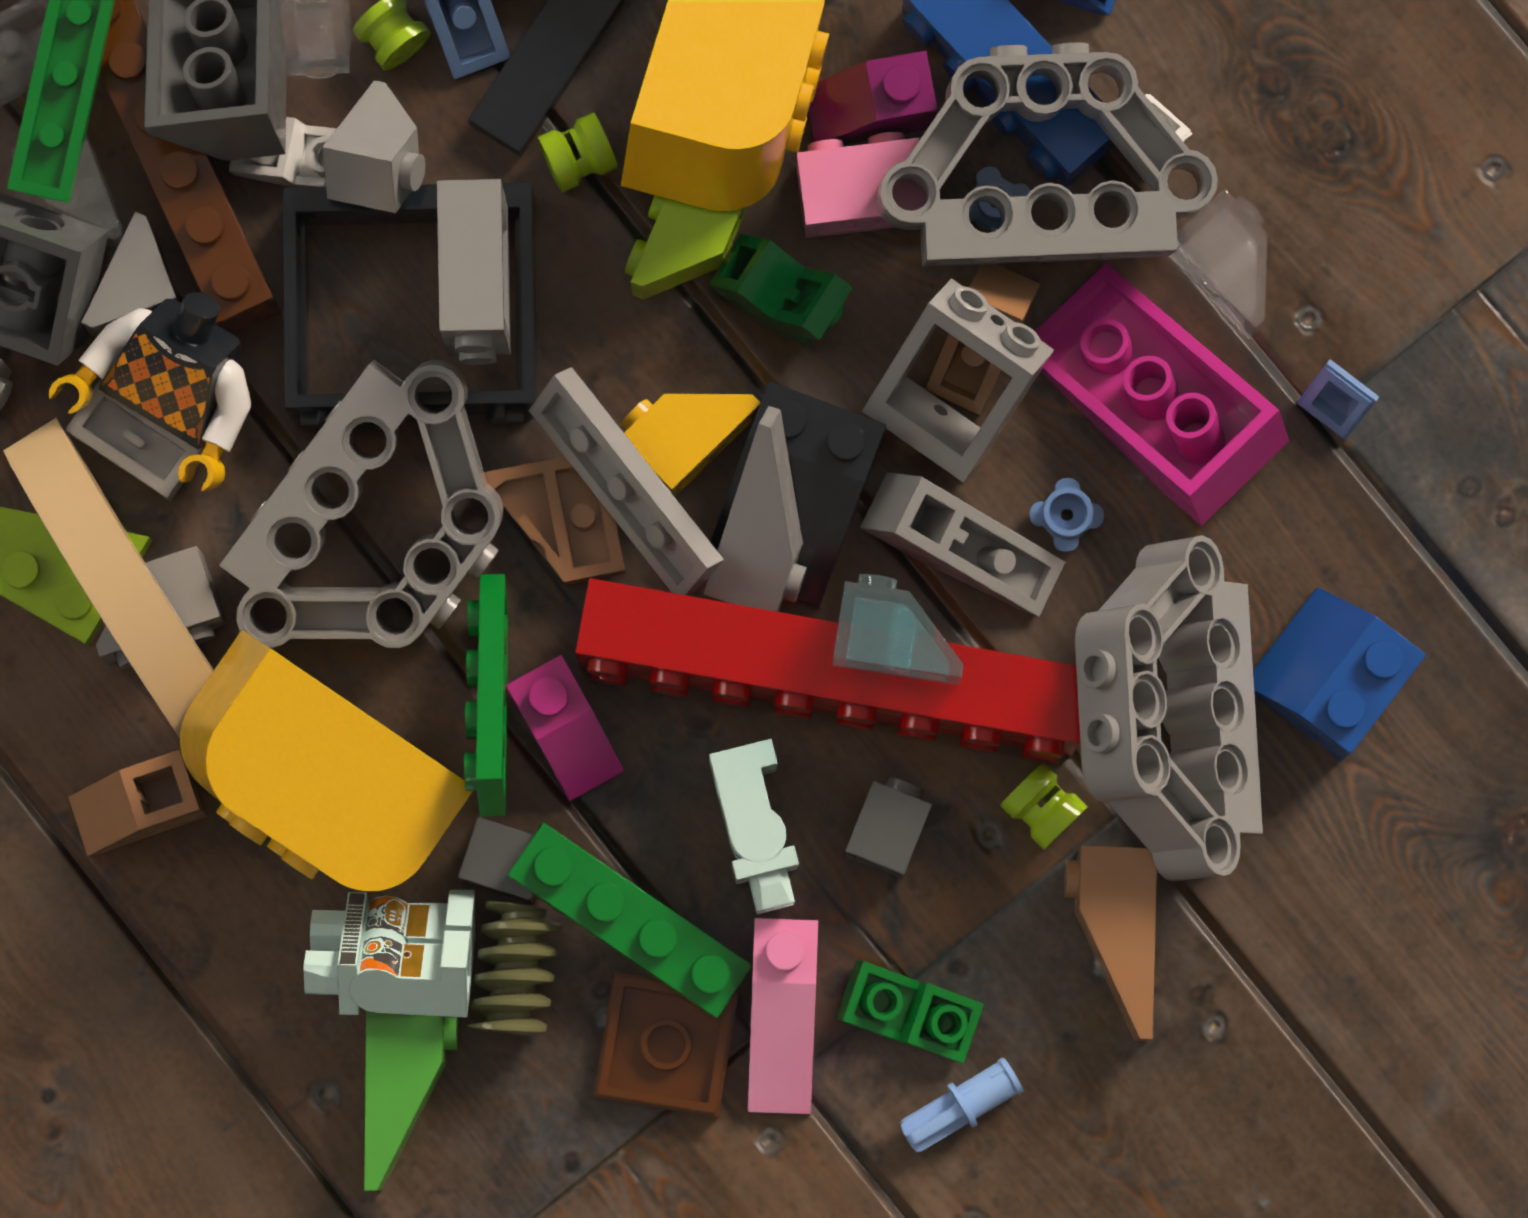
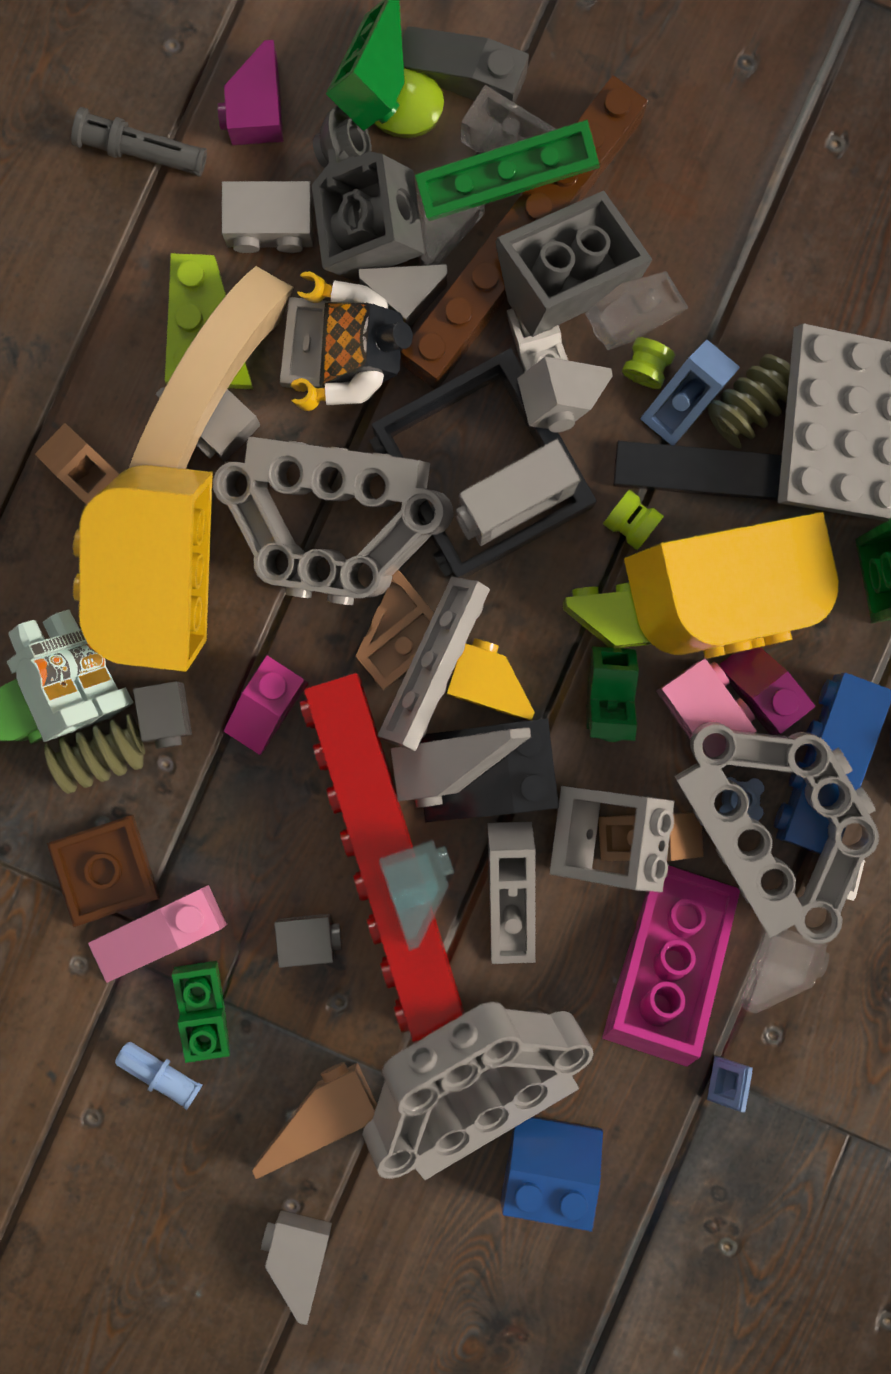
camera: 60 degrees right, 5 degrees up
green plate [464,574,509,817] -> none
green plate [505,822,752,1018] -> none
light aqua hips [709,739,799,915] -> none
lime wheel [1000,762,1088,850] -> none
medium blue plate [1029,478,1104,552] -> none
none -> light grey slope [261,1210,332,1325]

